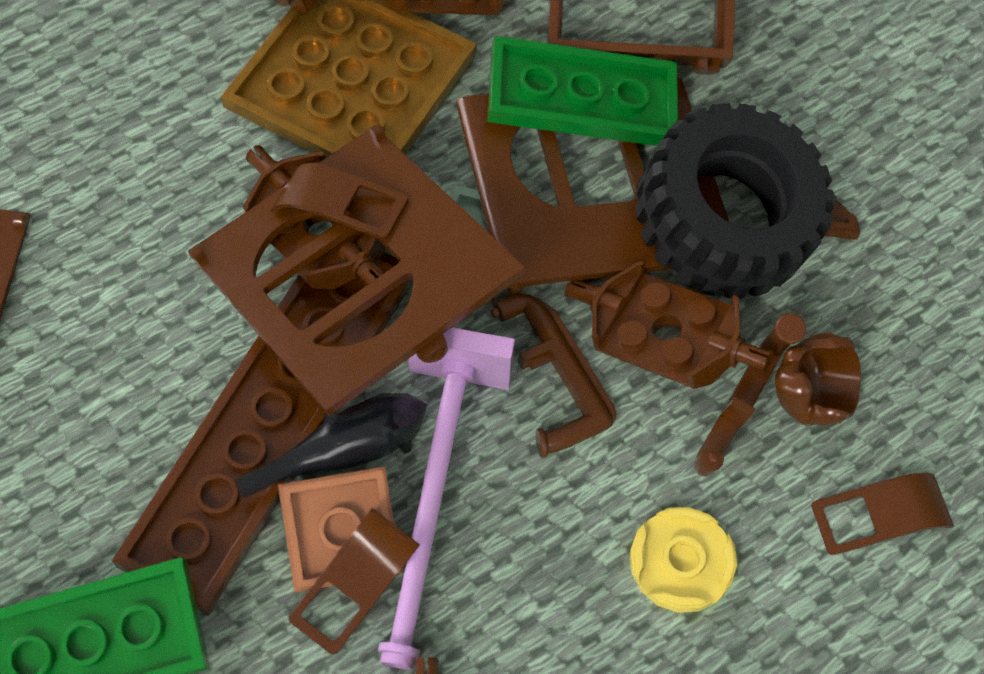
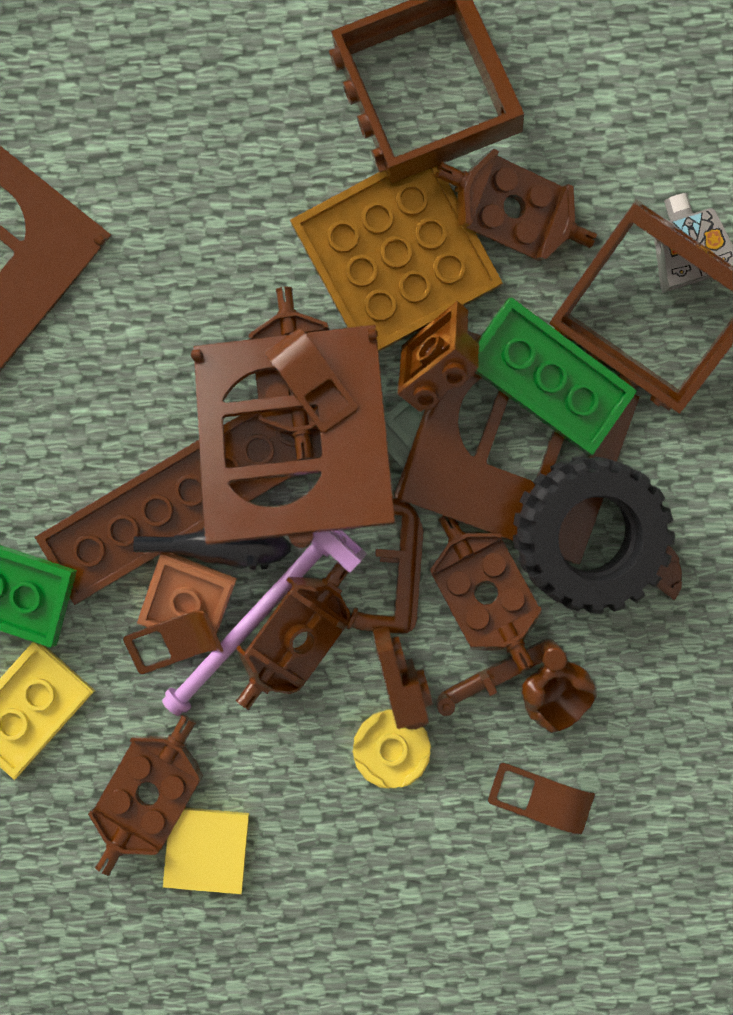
camera: 40 degrees right, 25 degrees up
none -> reddish brown plate [236,561,350,710]
none -> reddish brown plate [373,625,433,730]
none -> reddish brown plate [397,301,479,412]

